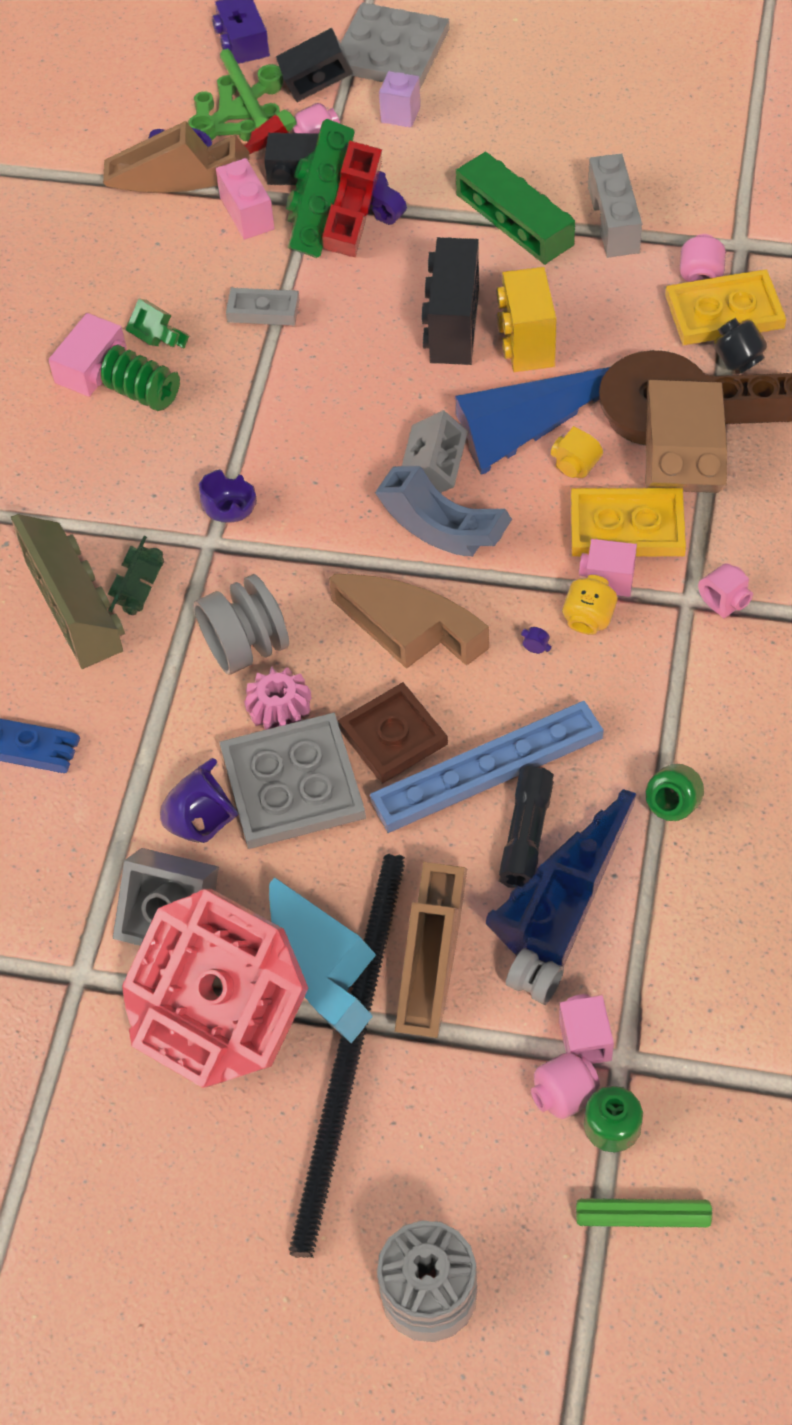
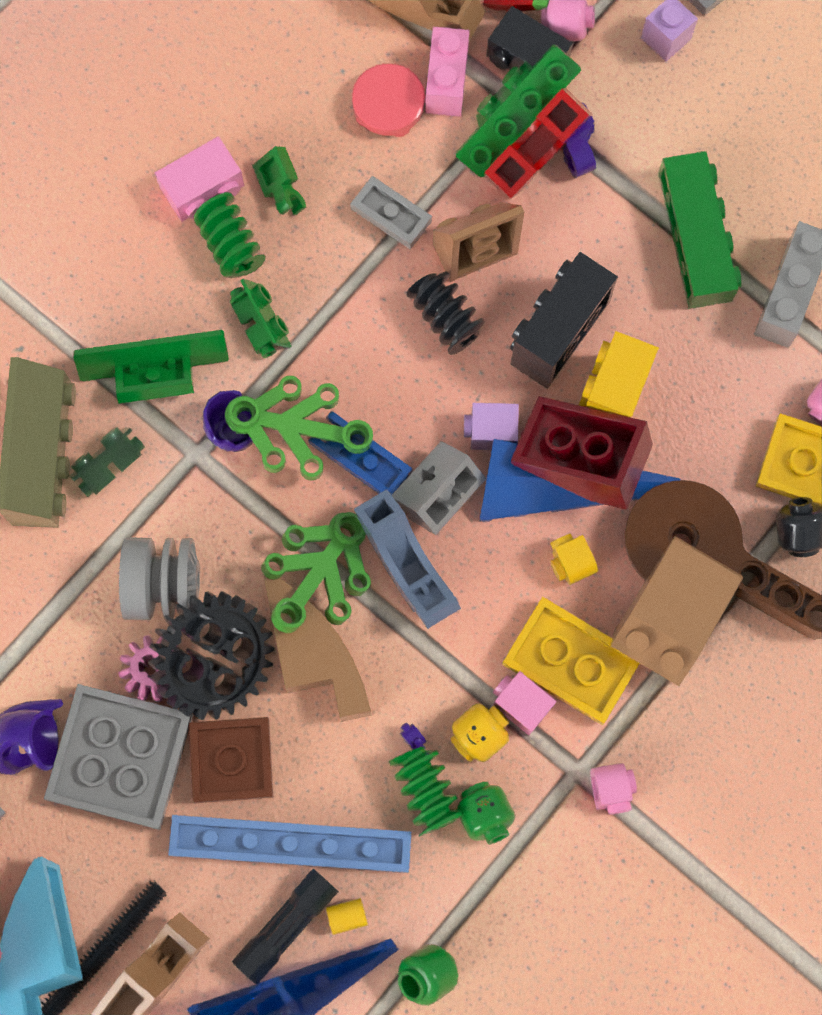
camera: 25 degrees right, 20 degrees up
none -> green bracket [73,330,229,404]
none -> black gear [148,591,275,720]
none -> bright green plant [225,376,373,481]
none -> green hinge [230,279,292,358]
none -> bright green plant [261,512,371,633]
none -> blue hinge [308,411,413,495]
none -> yellow hinge [326,898,368,935]
none -> coral tile [352,63,425,137]
none -> green piece [389,746,463,837]
none -> black piece [406,271,485,355]
none -> medium nougat slope [432,202,524,282]
none -> green head [457,782,516,845]
none -> lavender brick [464,403,519,450]
none -> dark red slope [511,396,653,510]

